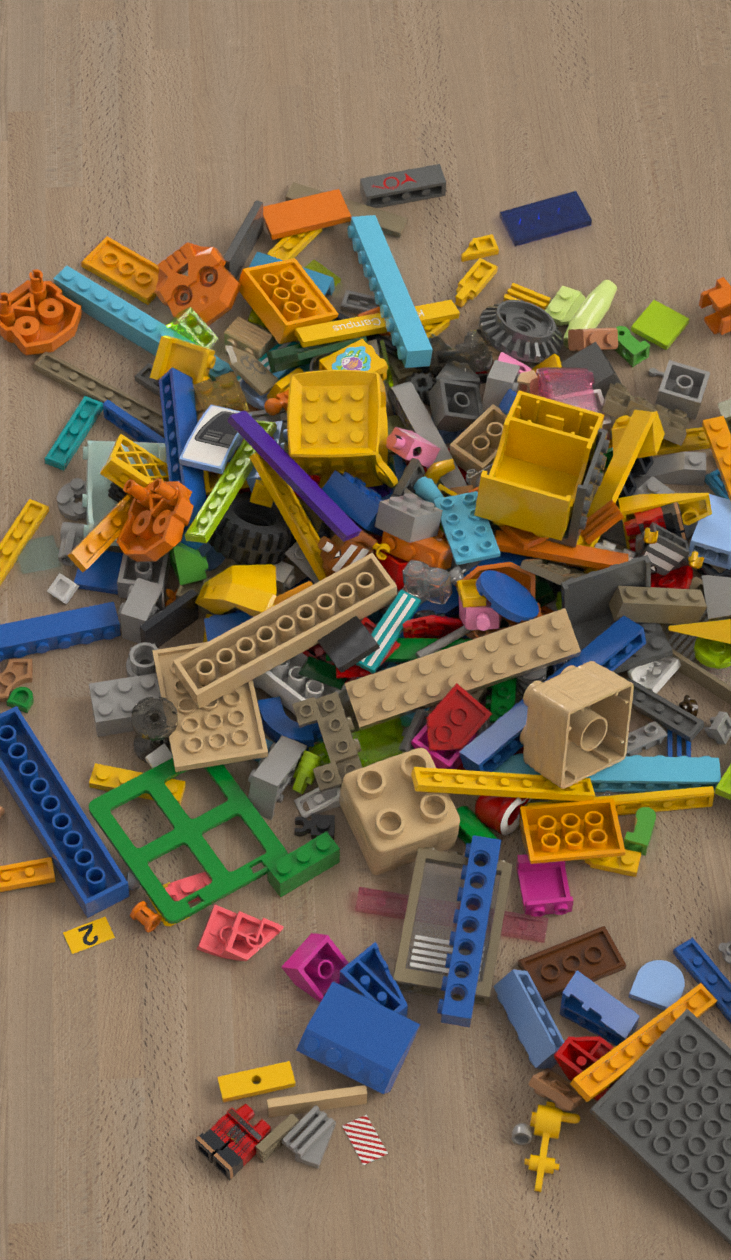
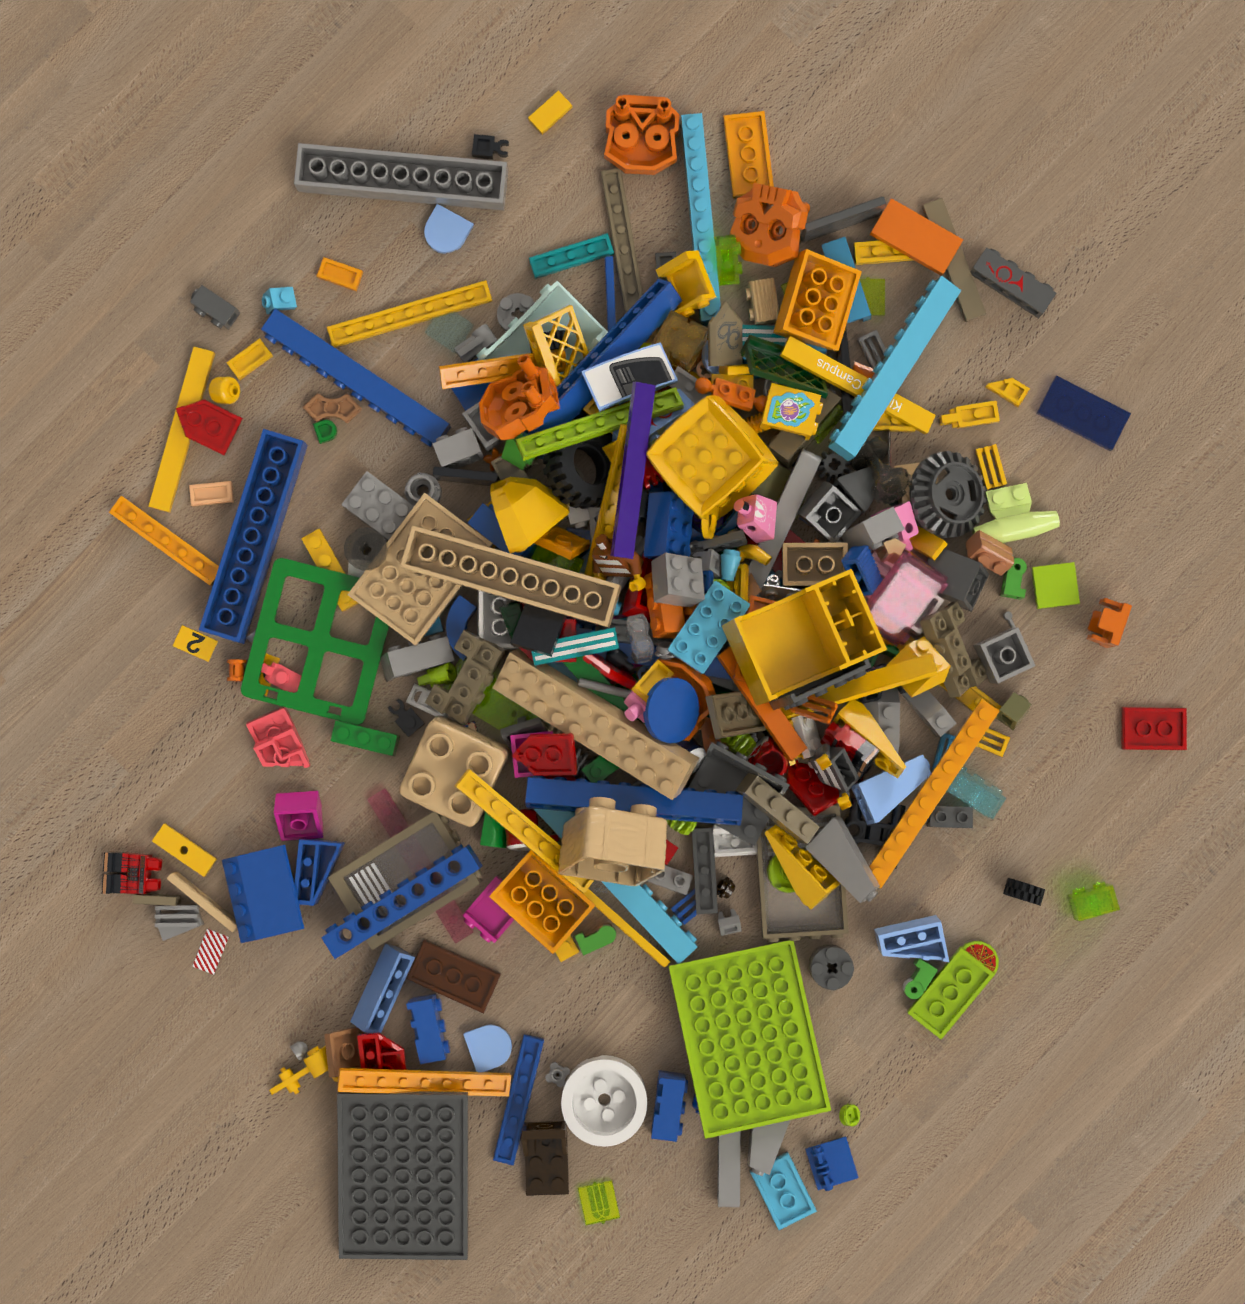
camera: 50 degrees right, 30 degrees up
white tile [47,573,79,605] -> none

